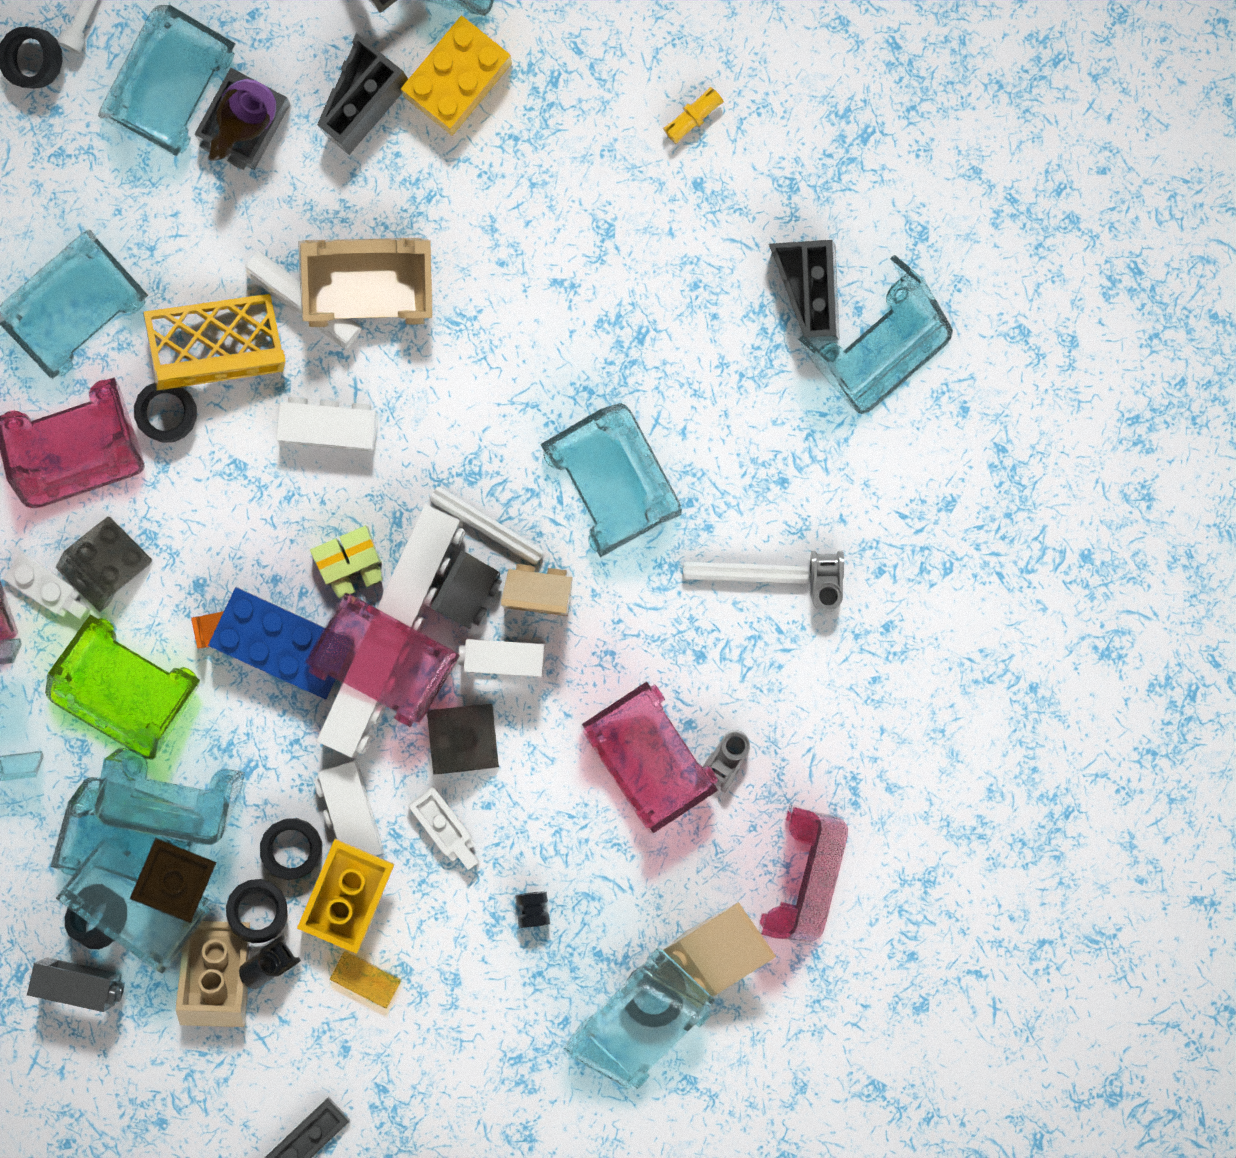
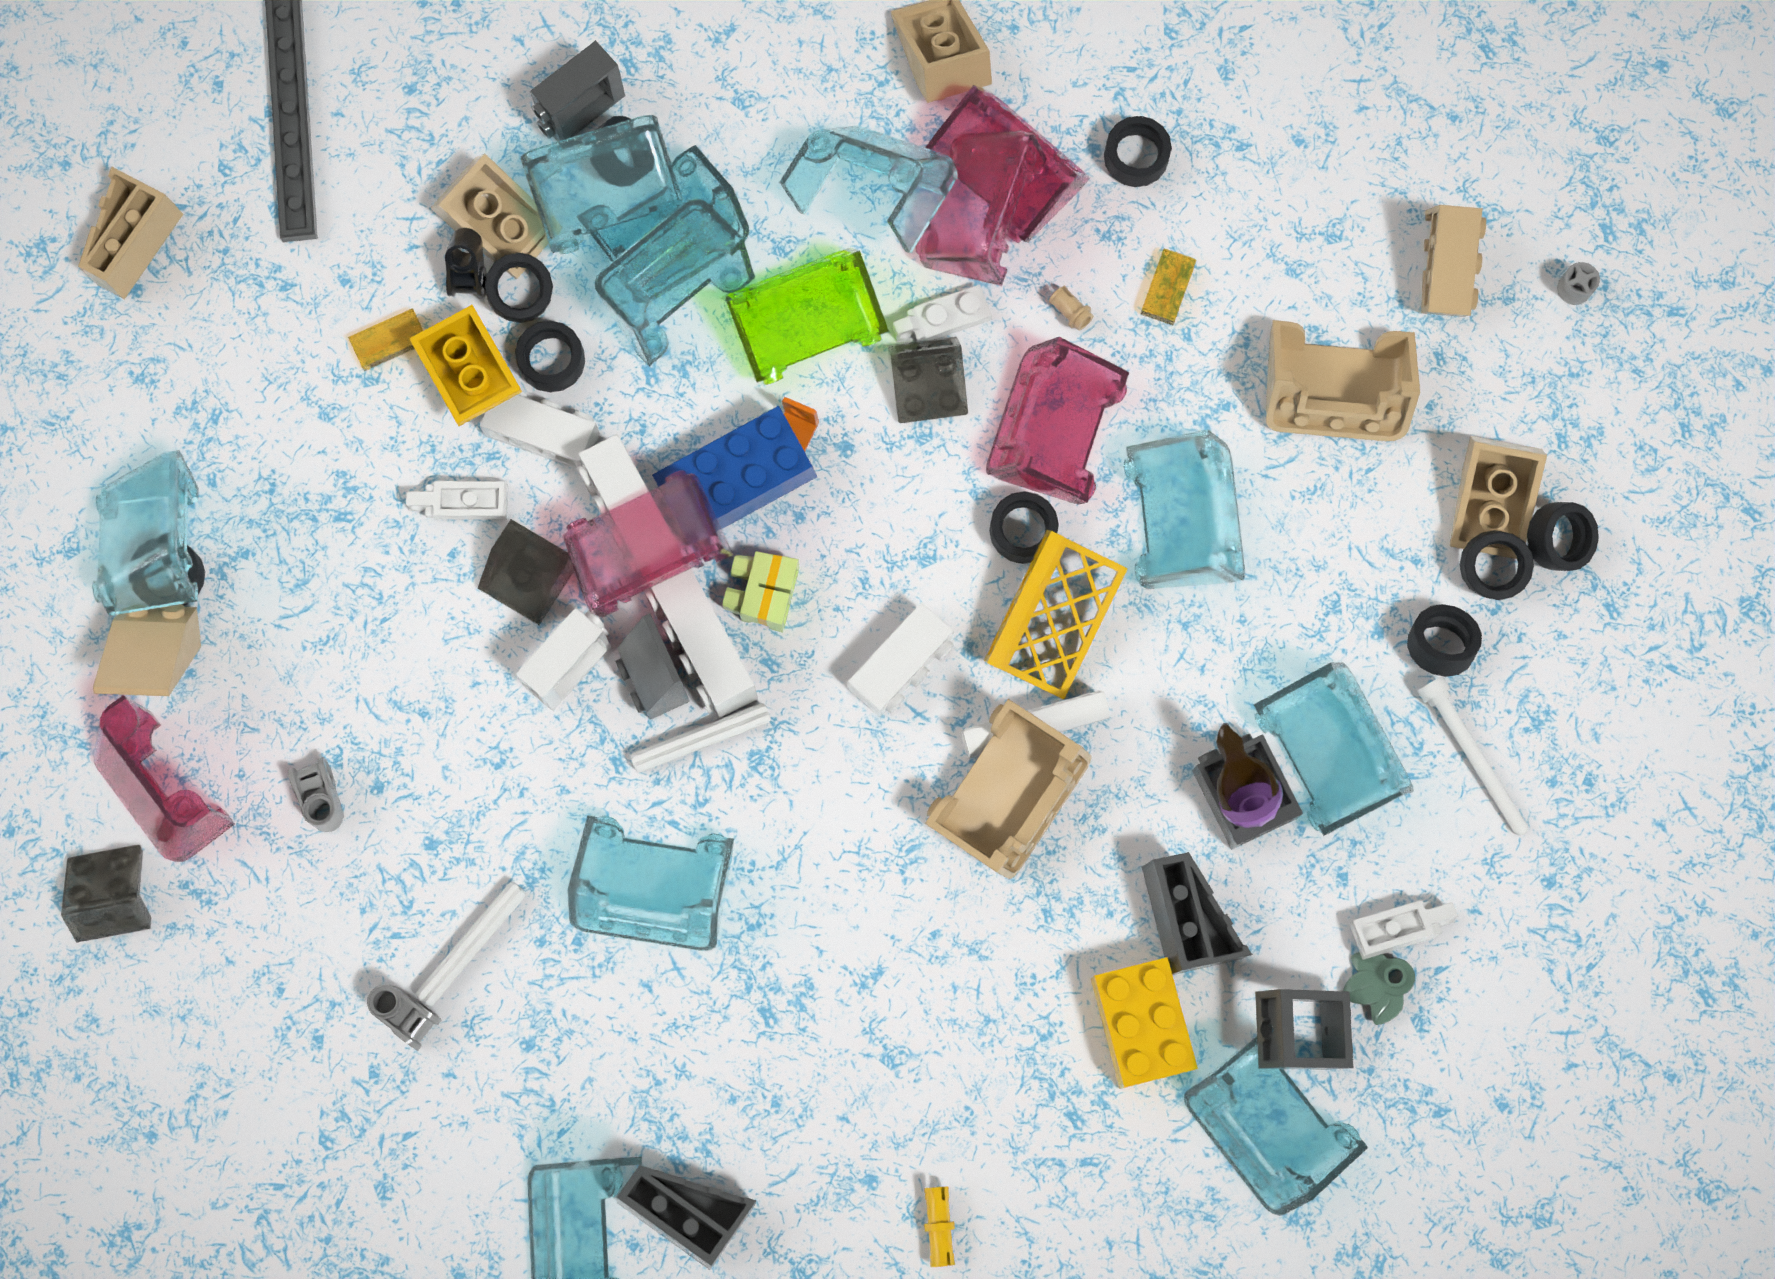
camera: 125 degrees right, 10 degrees down
dark brown tile [129,837,217,923] -> none
tan slope [501,564,573,616] -> none
black wheel [515,891,550,928] -> none
clear pink windscreen [580,681,719,834] -> none
none -> clear smoke bracket [61,845,152,943]

